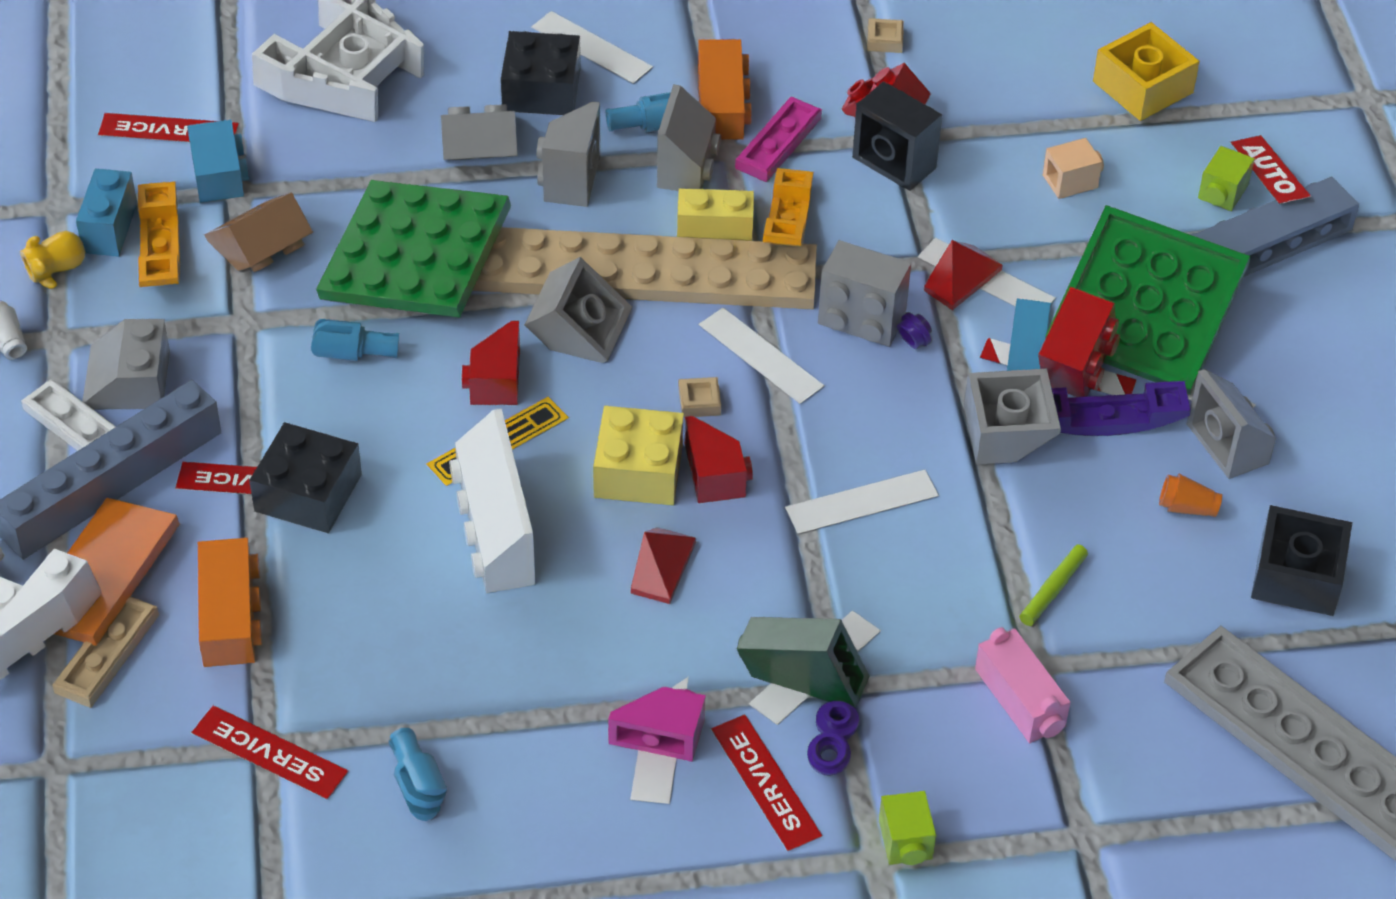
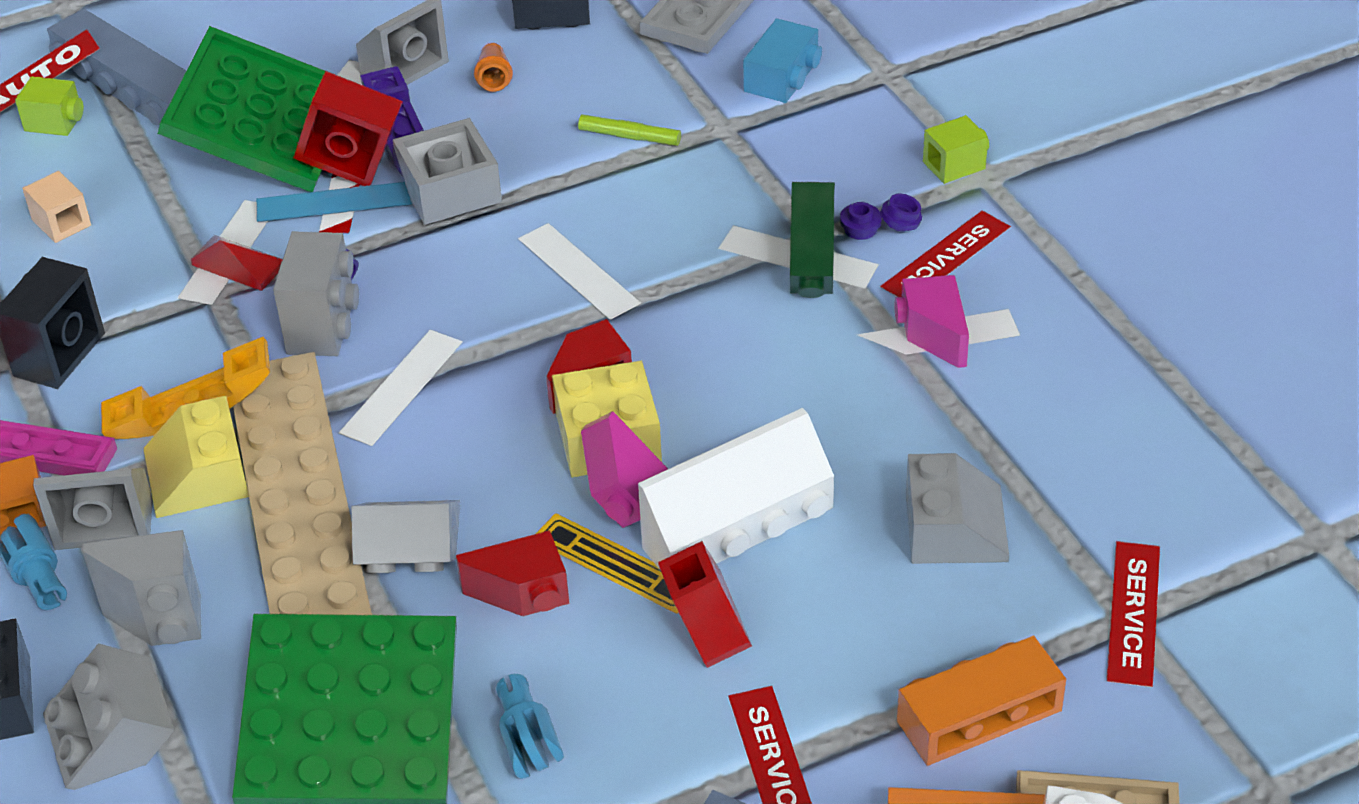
camera: 105 degrees left, 5 degrees down
black brick [249,422,362,534] -> none
dark azure arm [388,728,448,821] -> none
red slope [631,527,696,604] -> none
tan tile [678,377,721,417] -> none
bright pink brick [975,627,1071,744] -> none
none -> dark pink slope [581,411,668,528]
none -> red slope [657,541,752,668]
none -> dark azure brick [743,18,822,103]
none -> light grey slope [906,453,1009,564]

